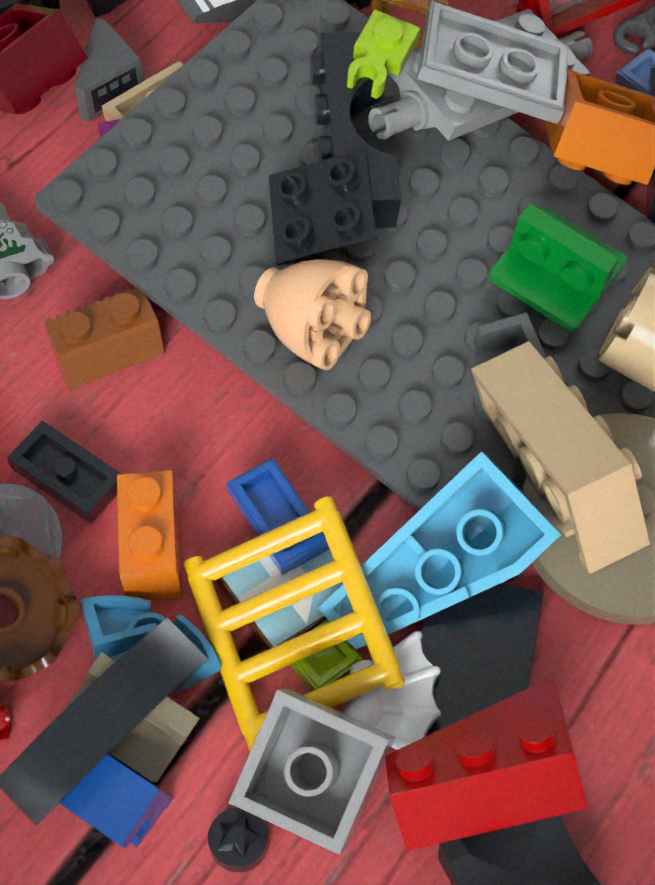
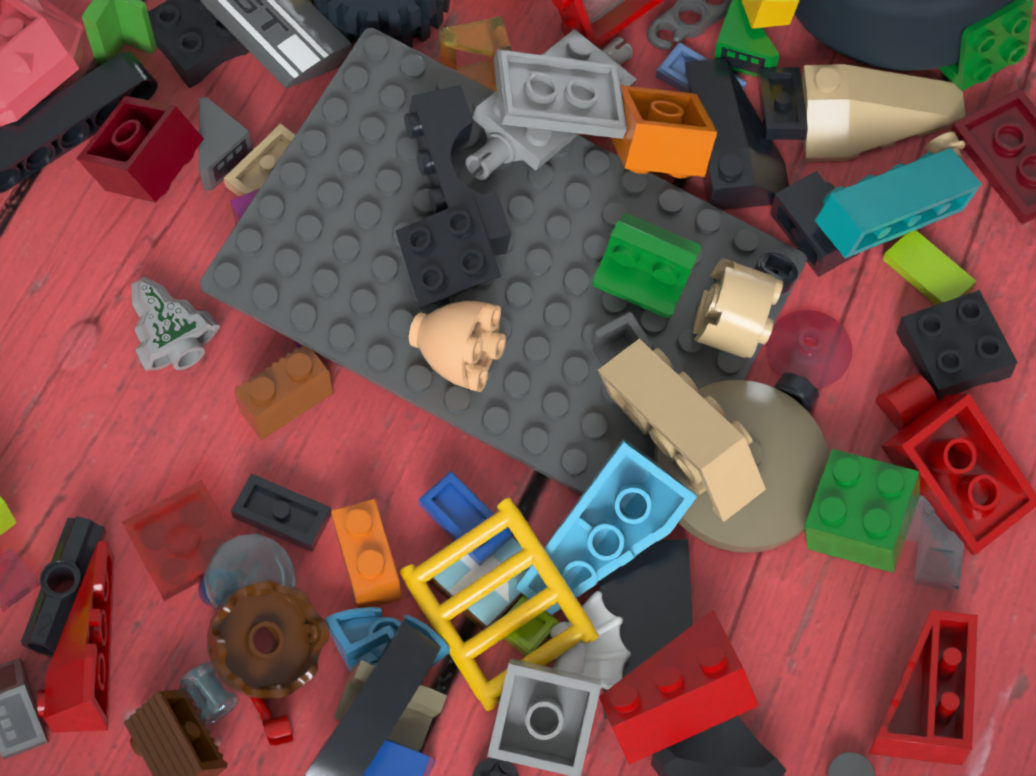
camera: 15 degrees left, 5 degrees up
lime plate [347,9,420,99] -> none

